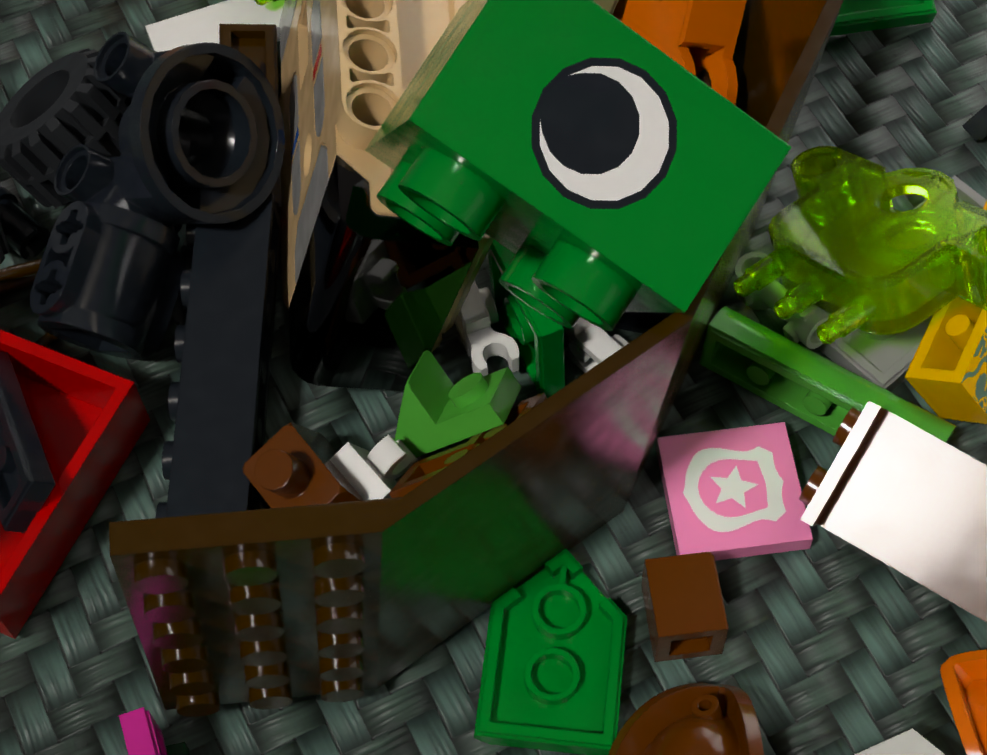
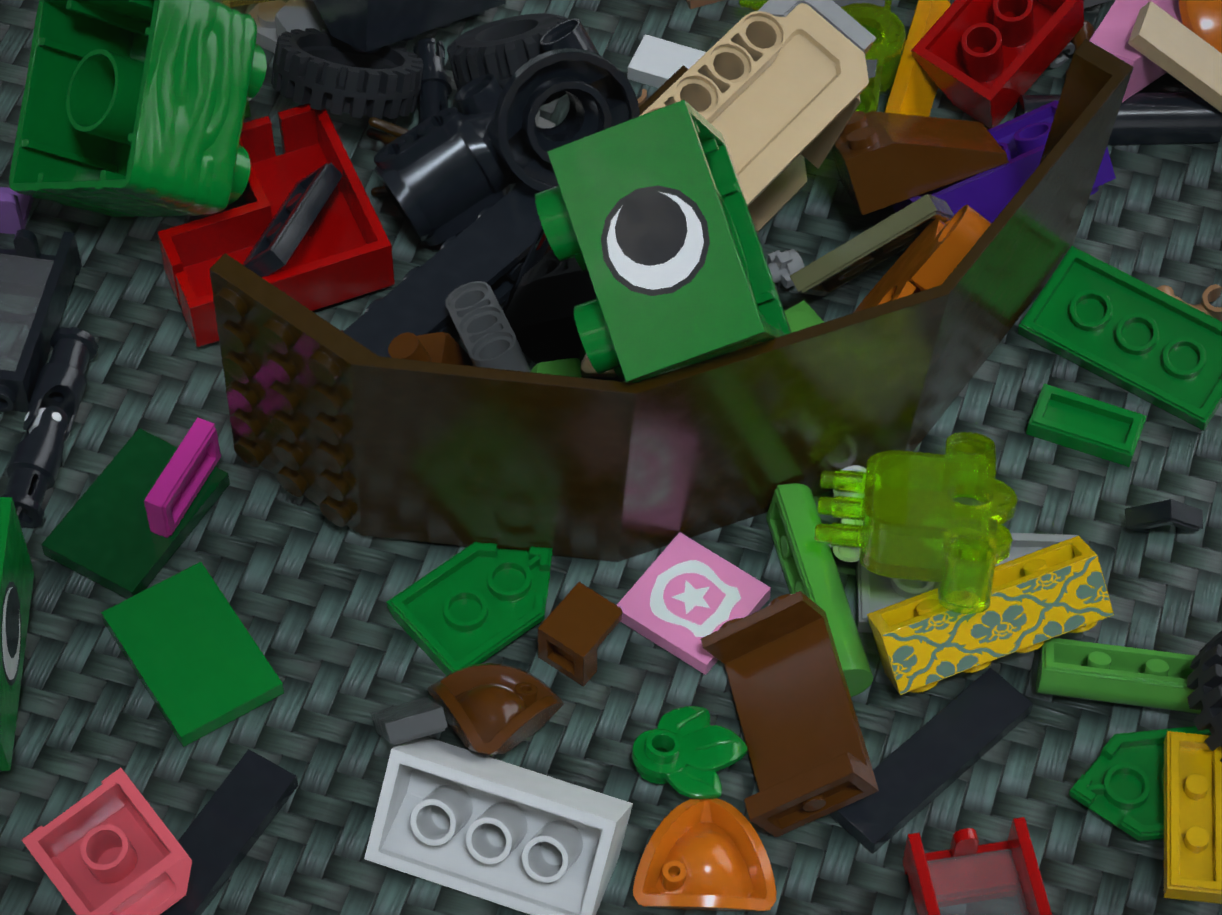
camera: 40 degrees right, 5 degrees down
none -> dark grey beam [445,281,531,372]
none -> green plate [632,706,747,799]
none -> green tile [1026,384,1147,467]

